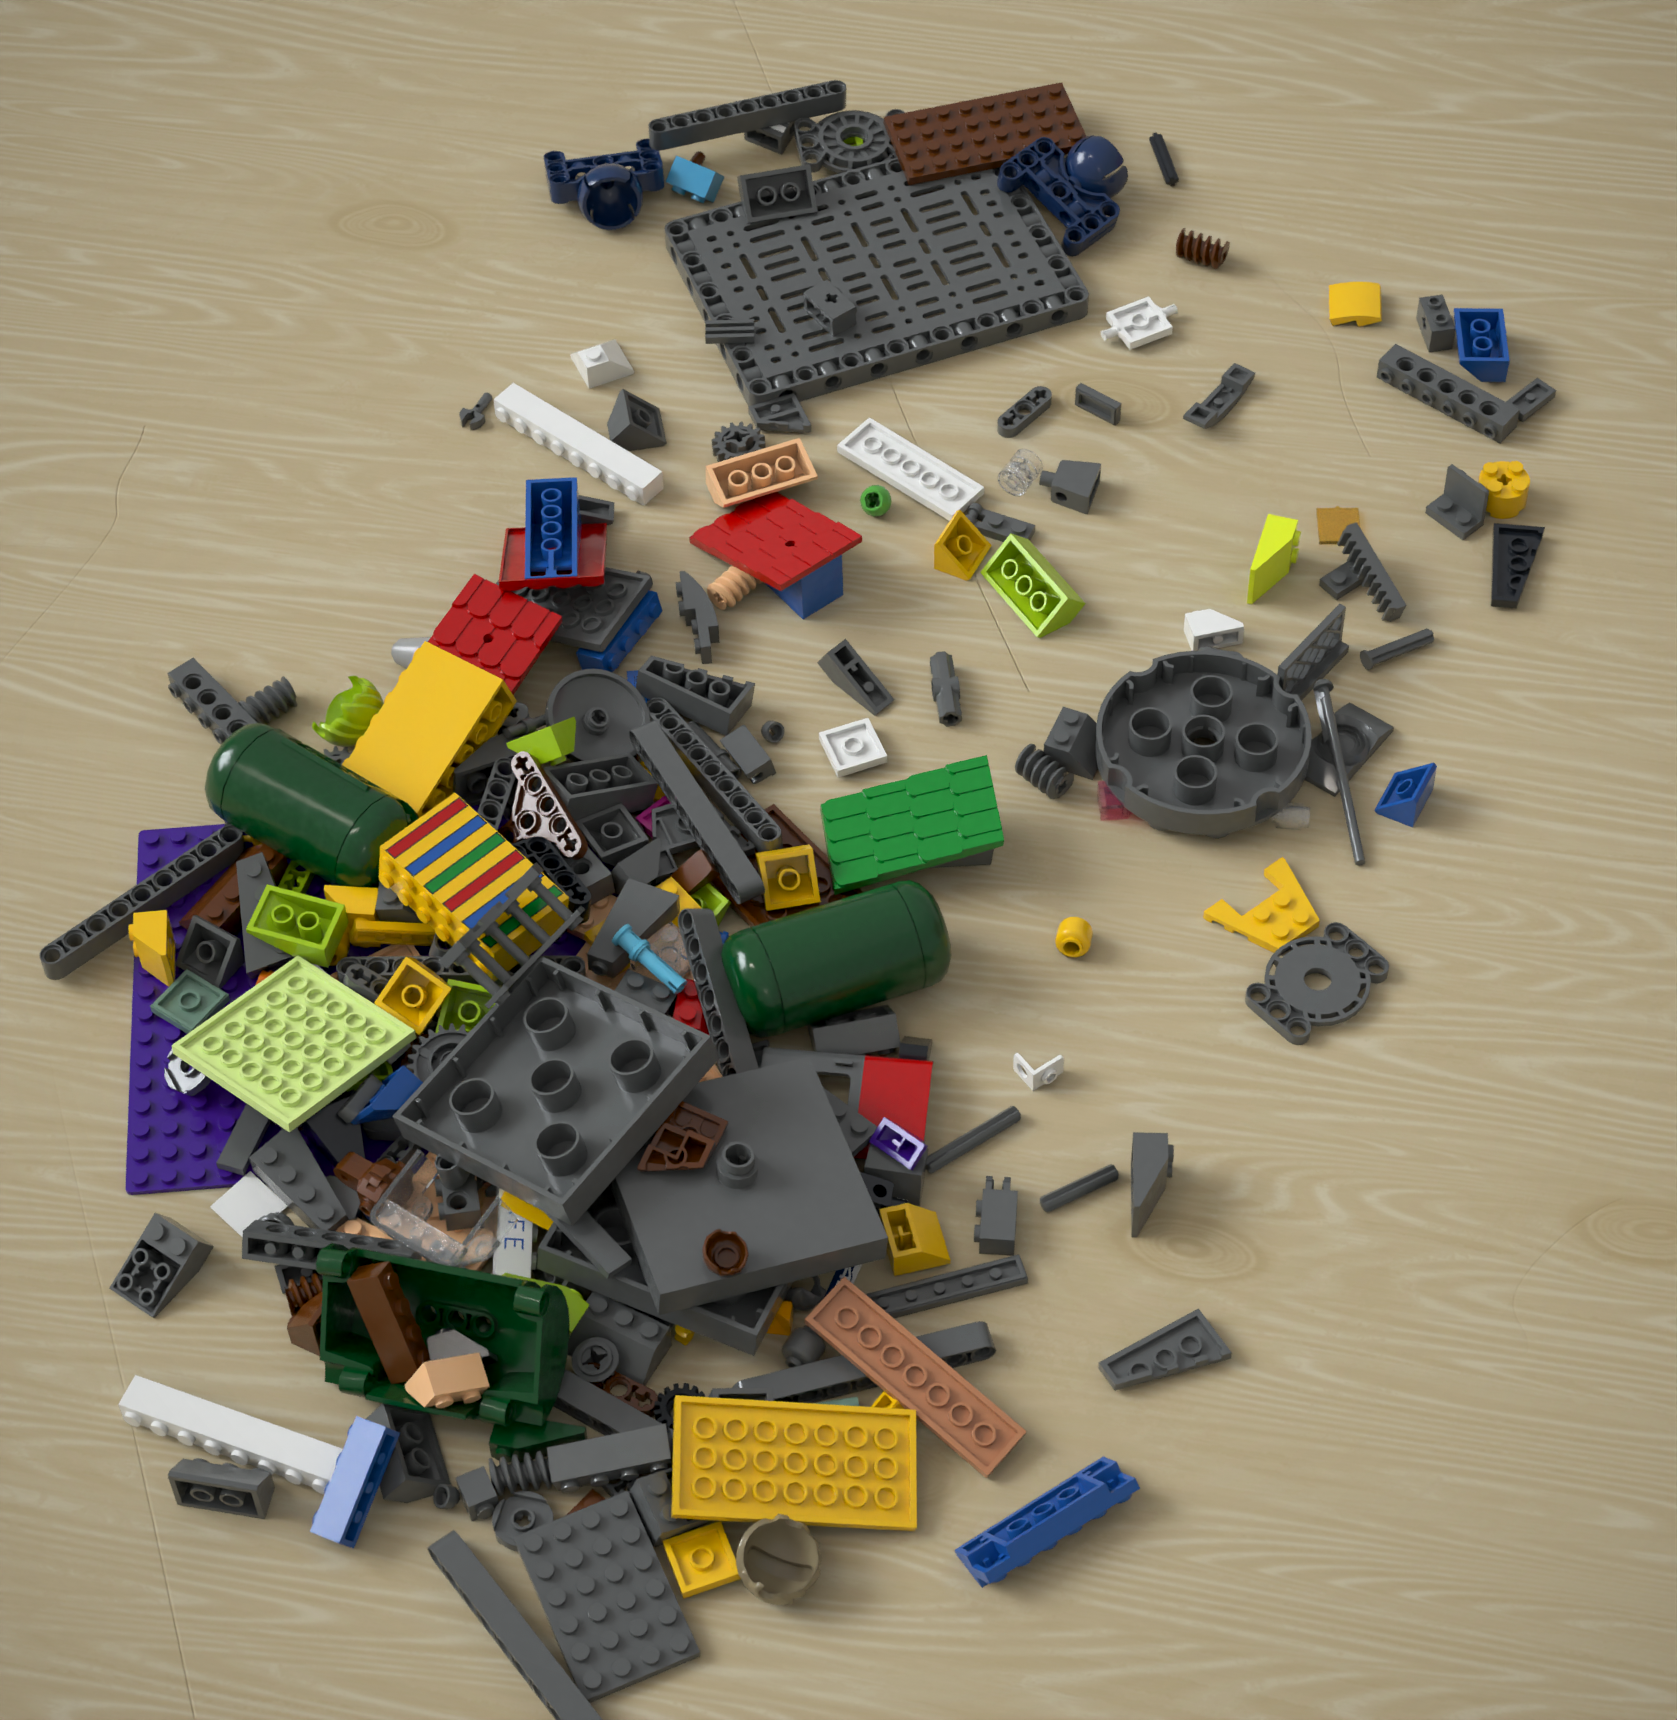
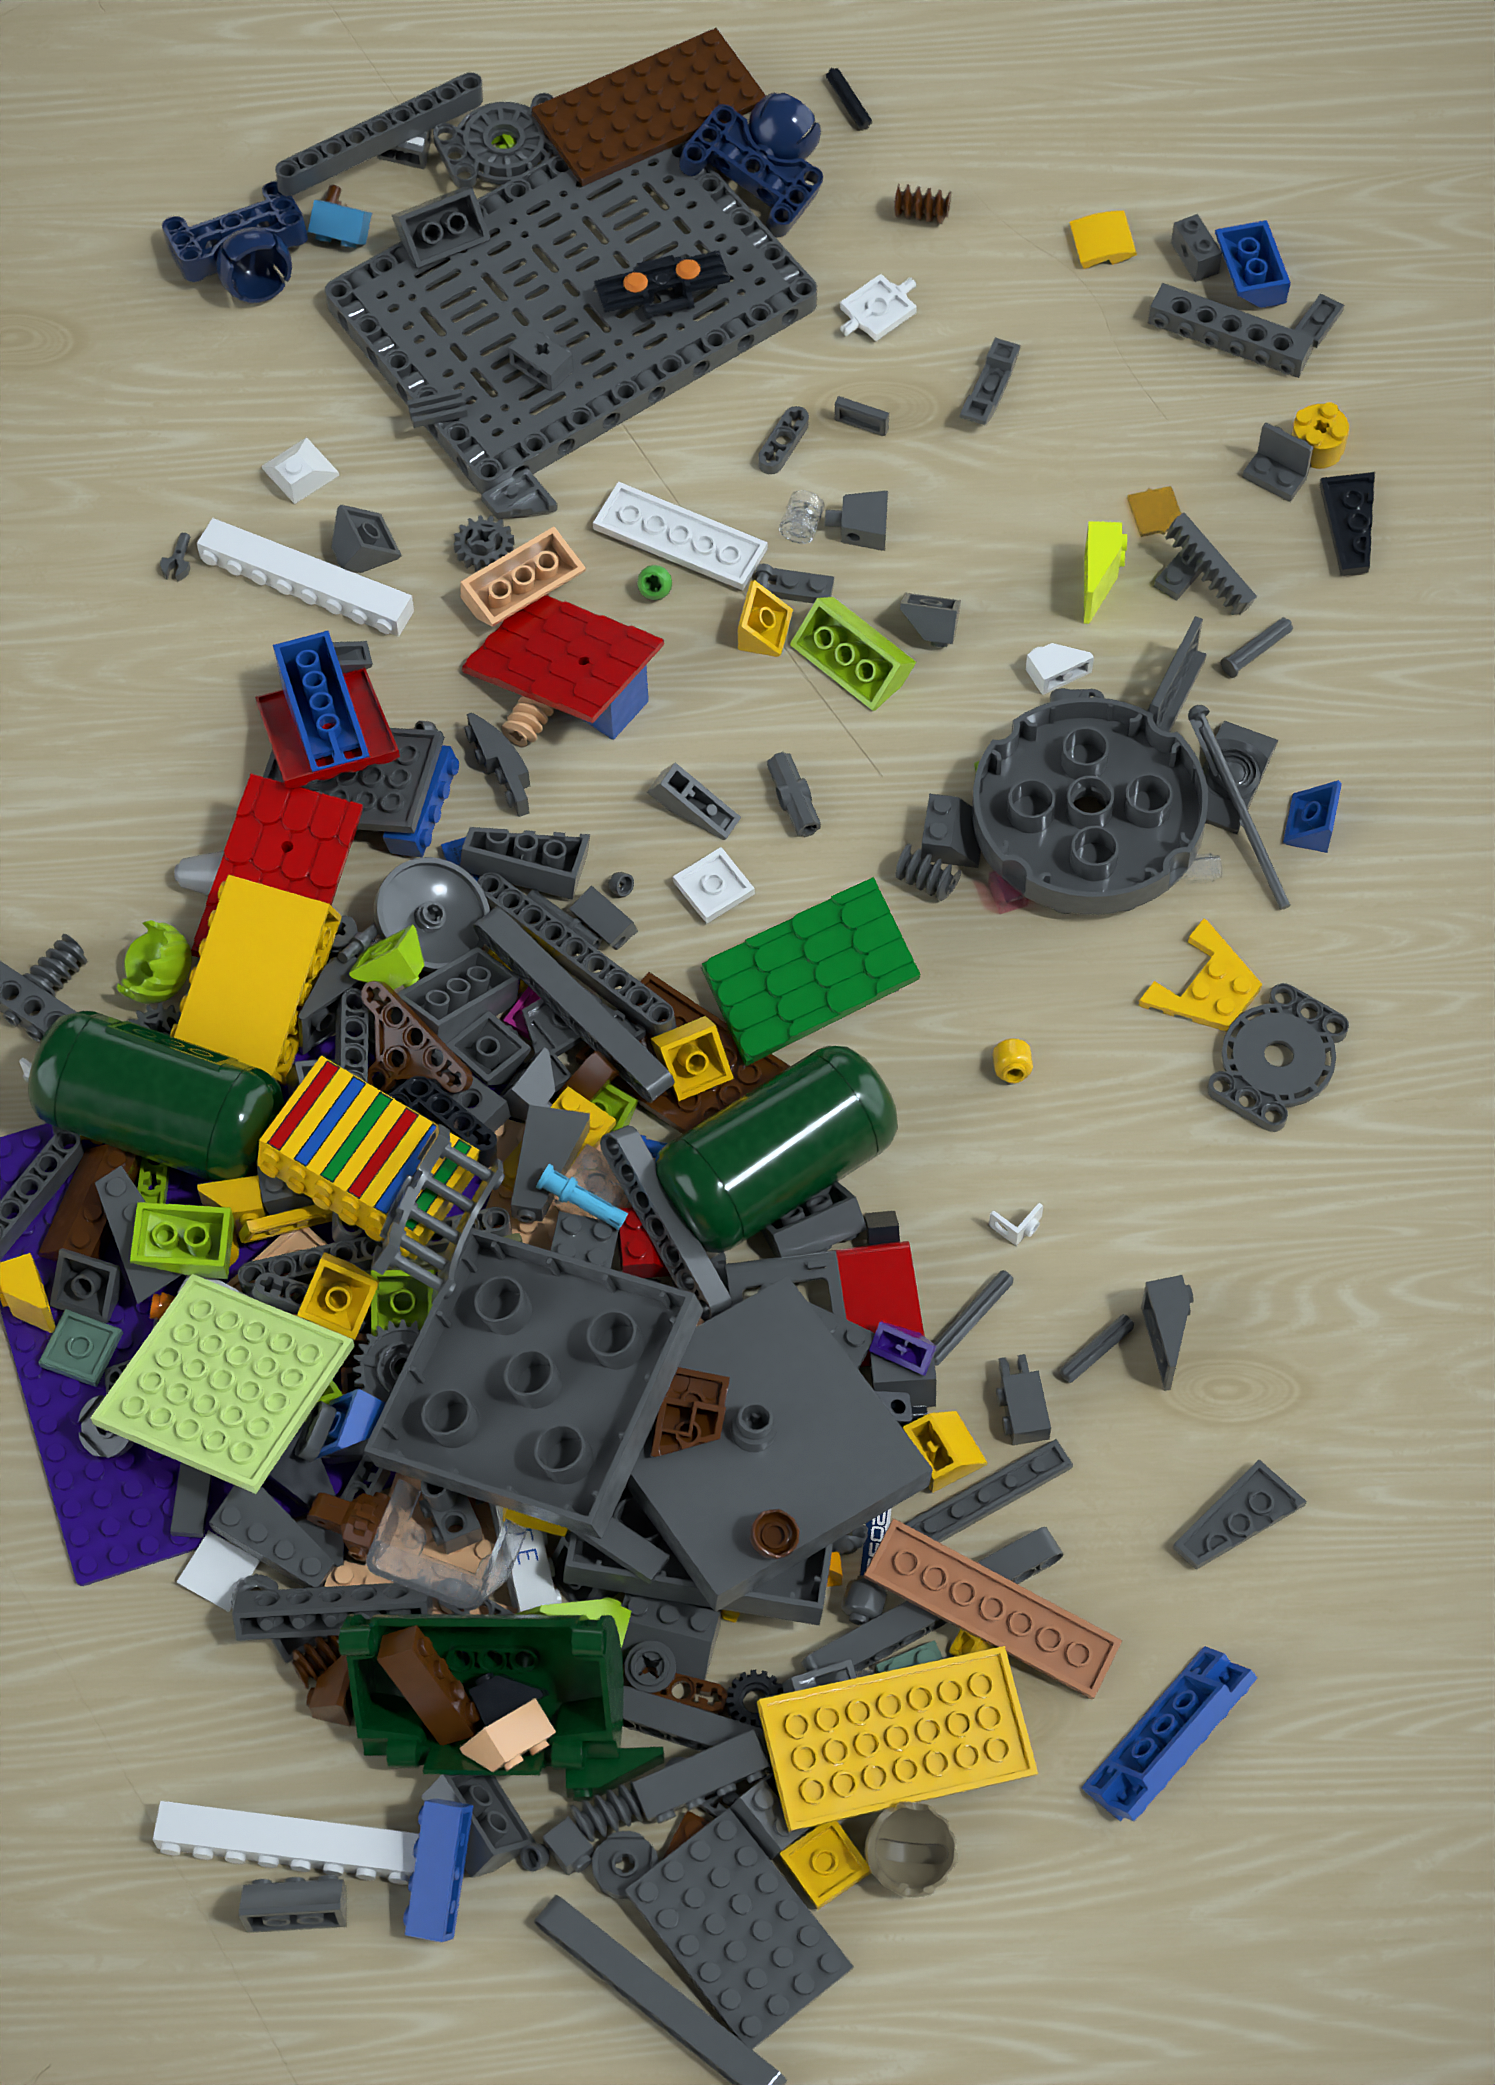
camera: 15 degrees left, 10 degrees up
dark grey slope [110,1213,214,1318] -> none
none -> black piece [594,250,730,320]
none -> dark grey slope [900,593,961,647]

